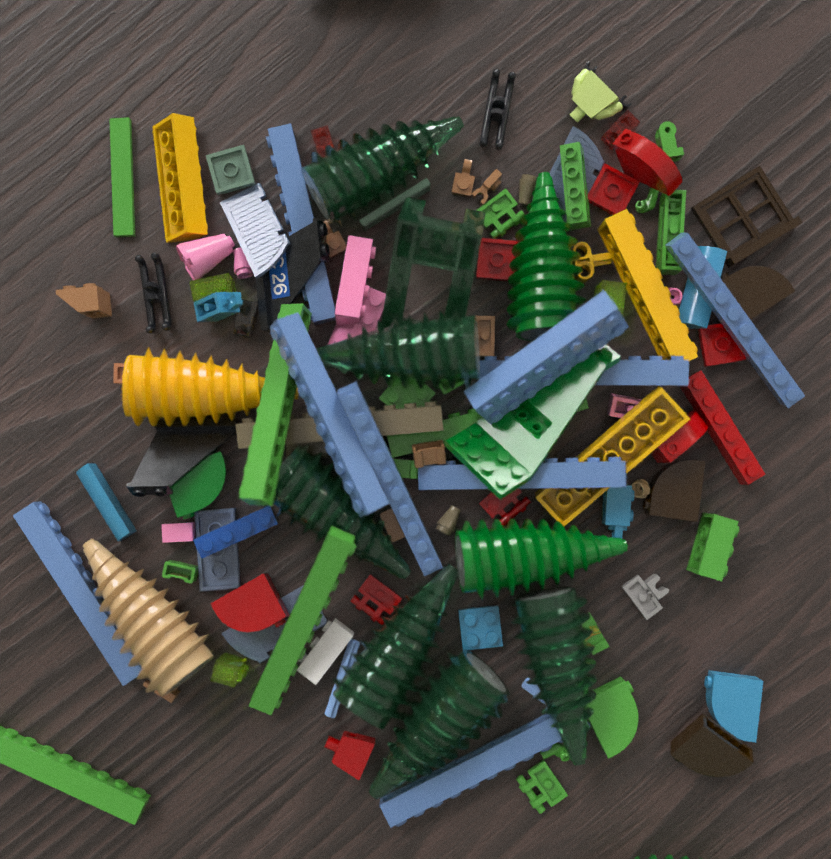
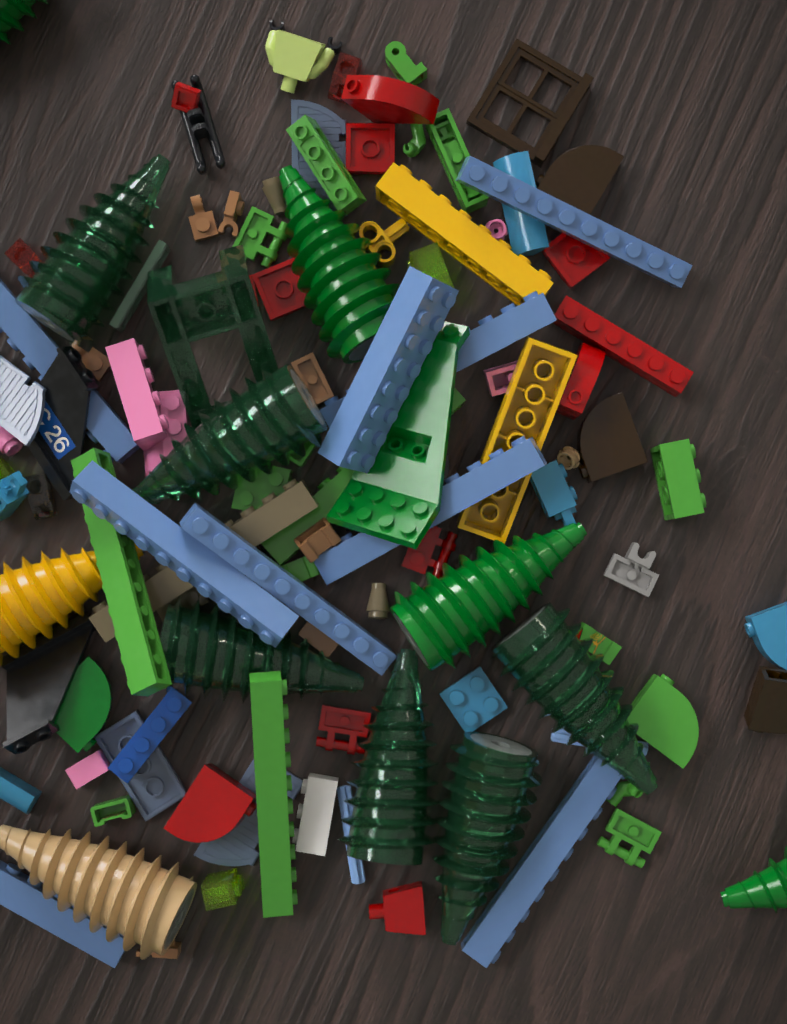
camera: 30 degrees left, 0 degrees up
none -> red tile [171,82,201,113]

